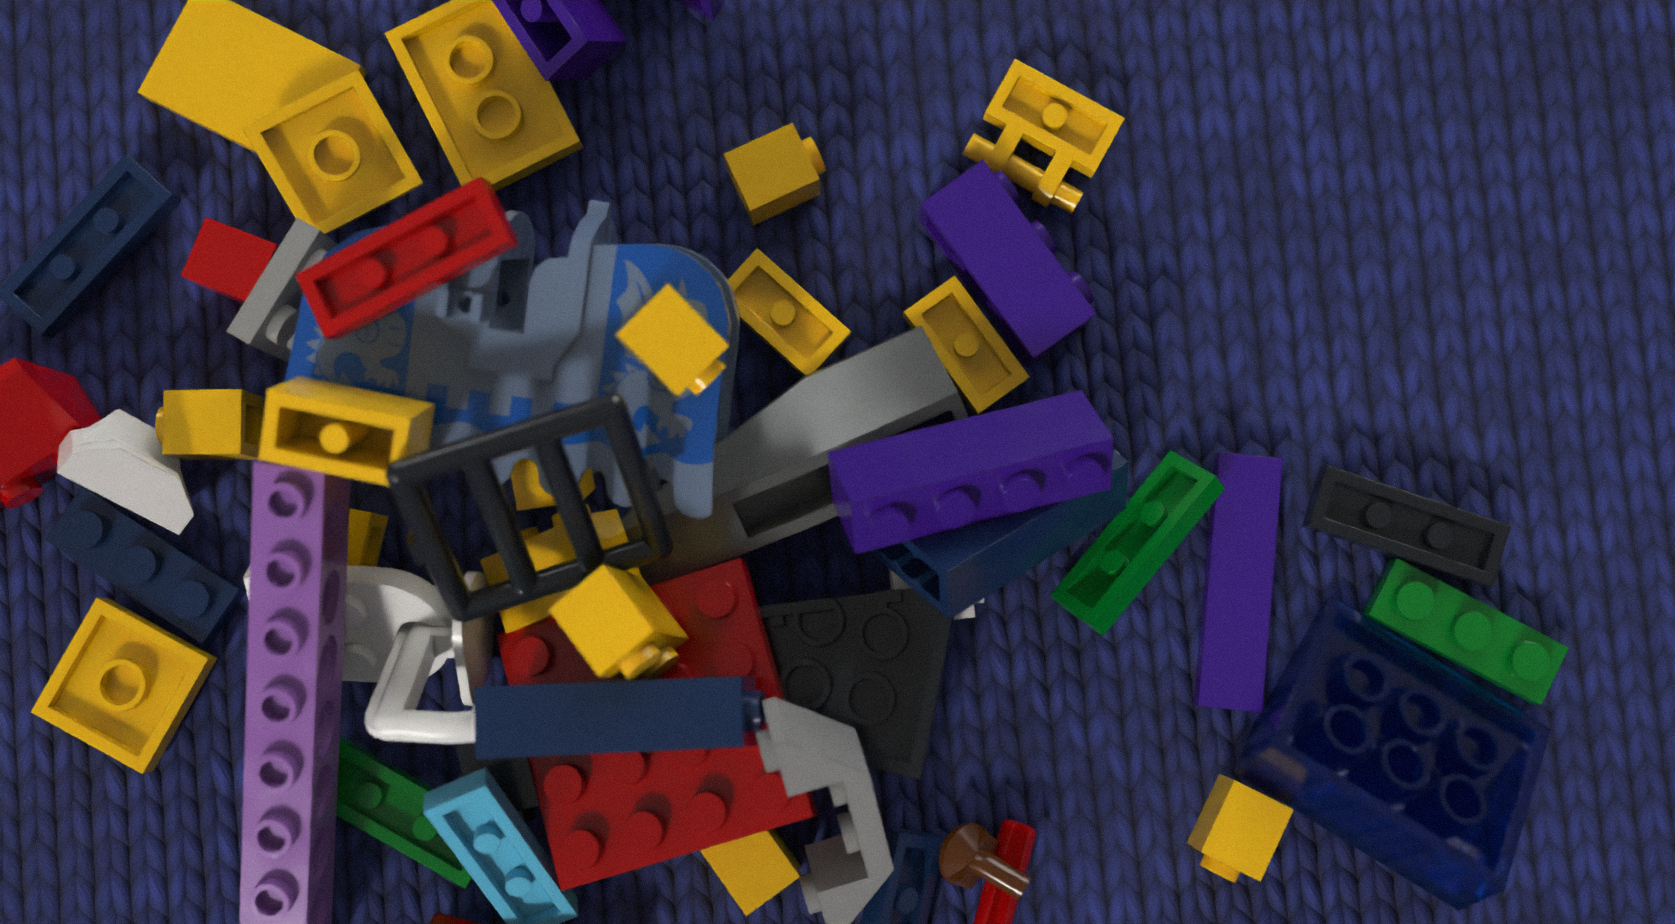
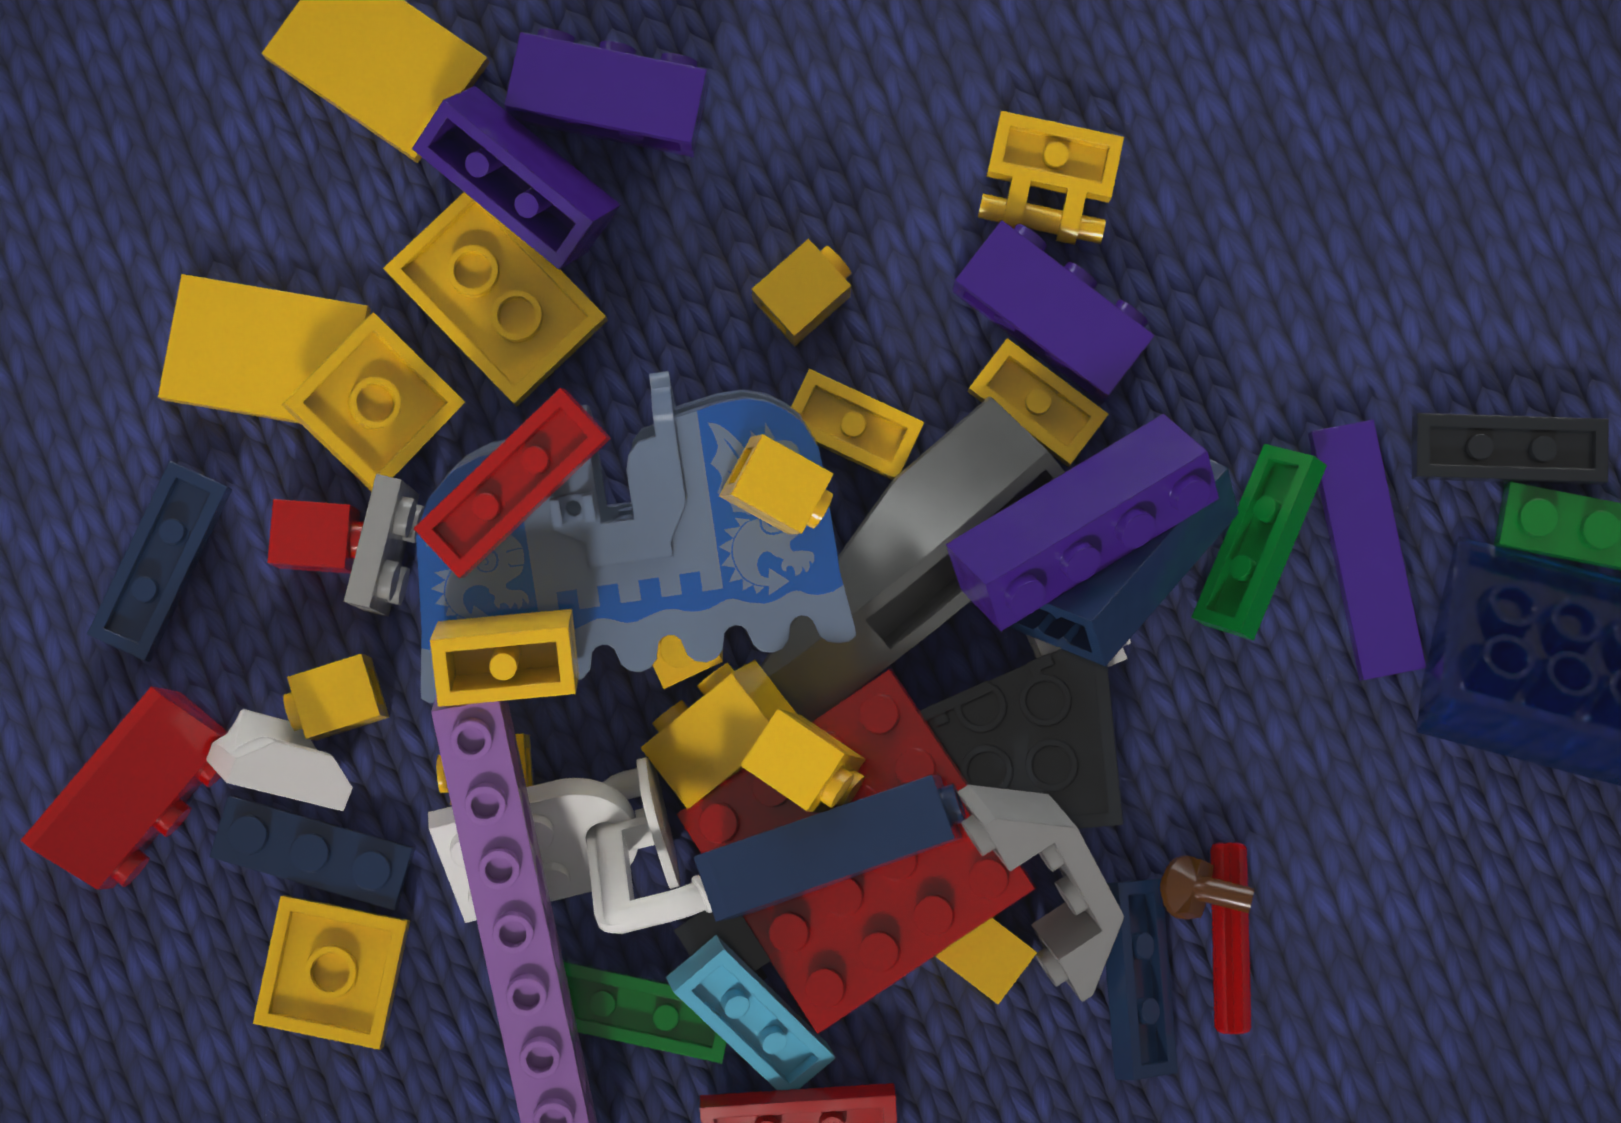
camera: 15 degrees left, 0 degrees up
black bar [385,393,674,623] -> none
yellow brick [1187,774,1294,883] -> none

